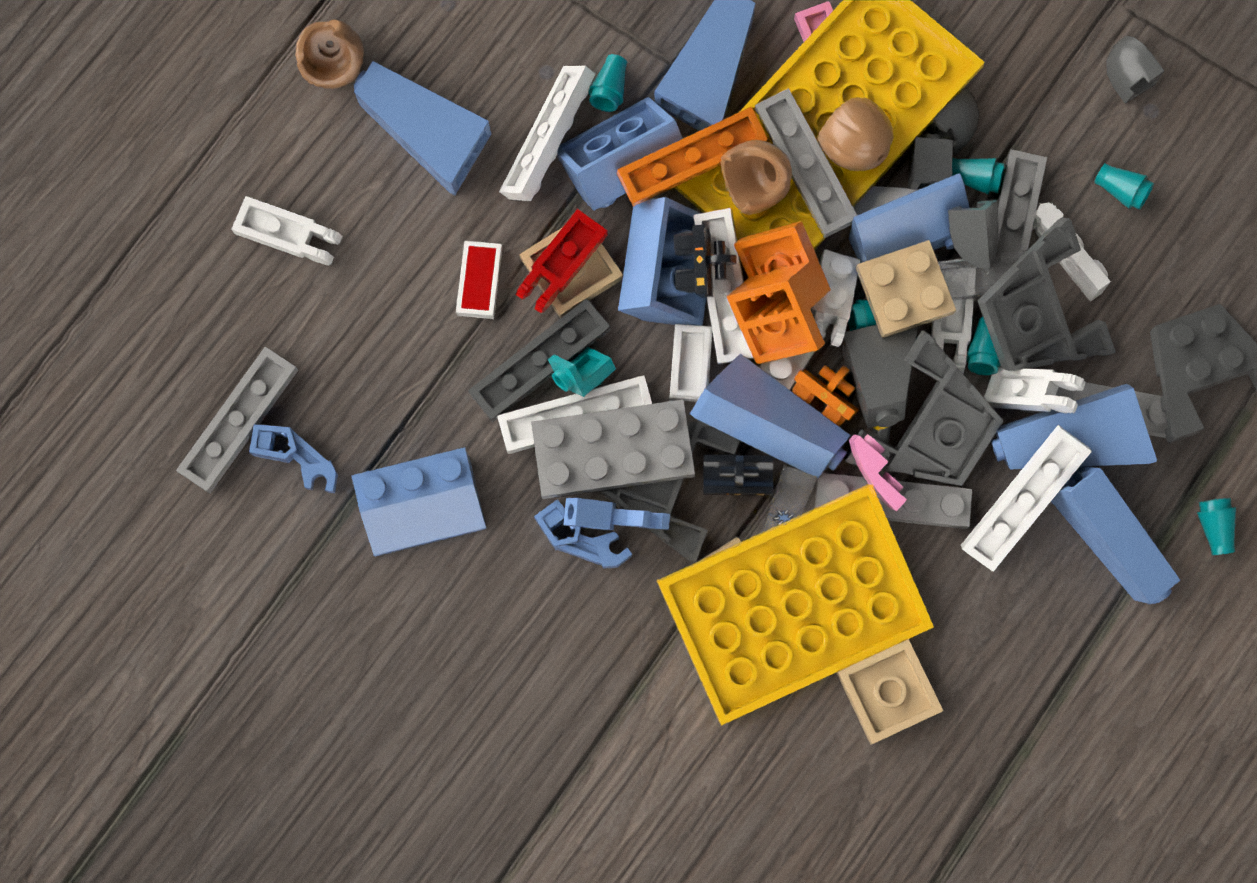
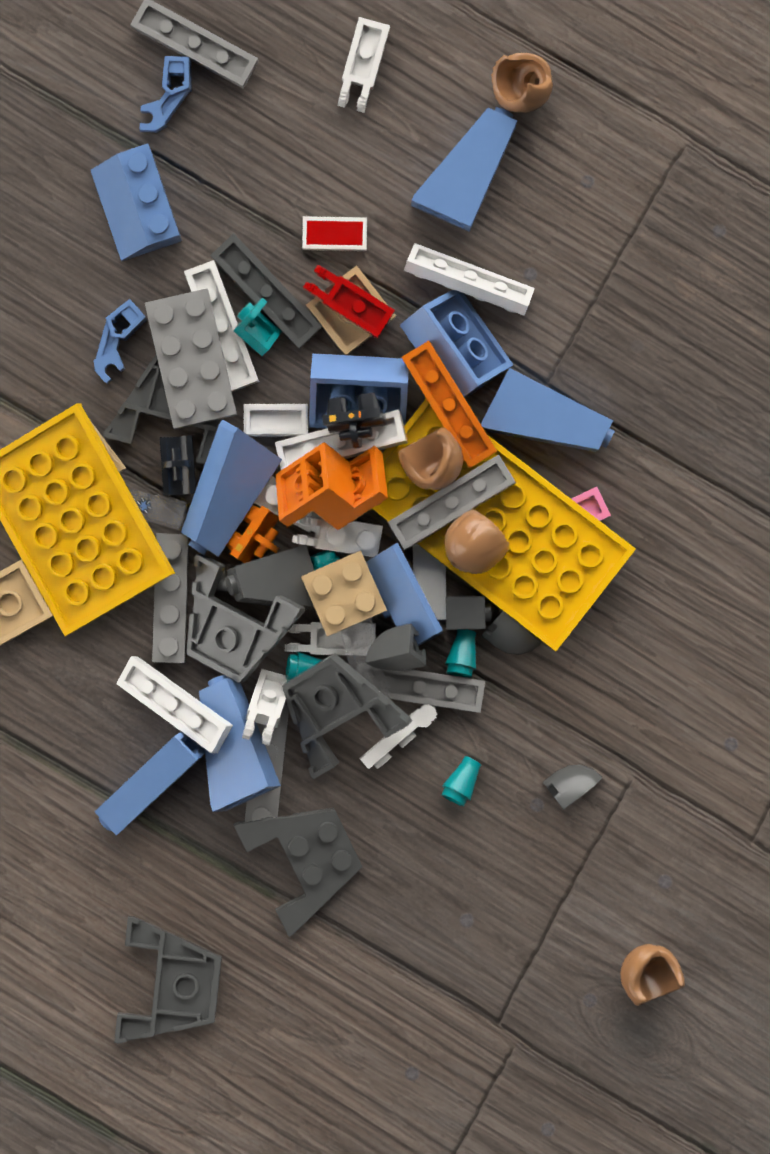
camera: 75 degrees right, 10 degrees up
medium blue piece [563,498,670,530] -> none
teal cone [588,54,628,112] -> none
bright pink slope [849,434,907,511] -> none
teal cone [1196,498,1236,555] -> none

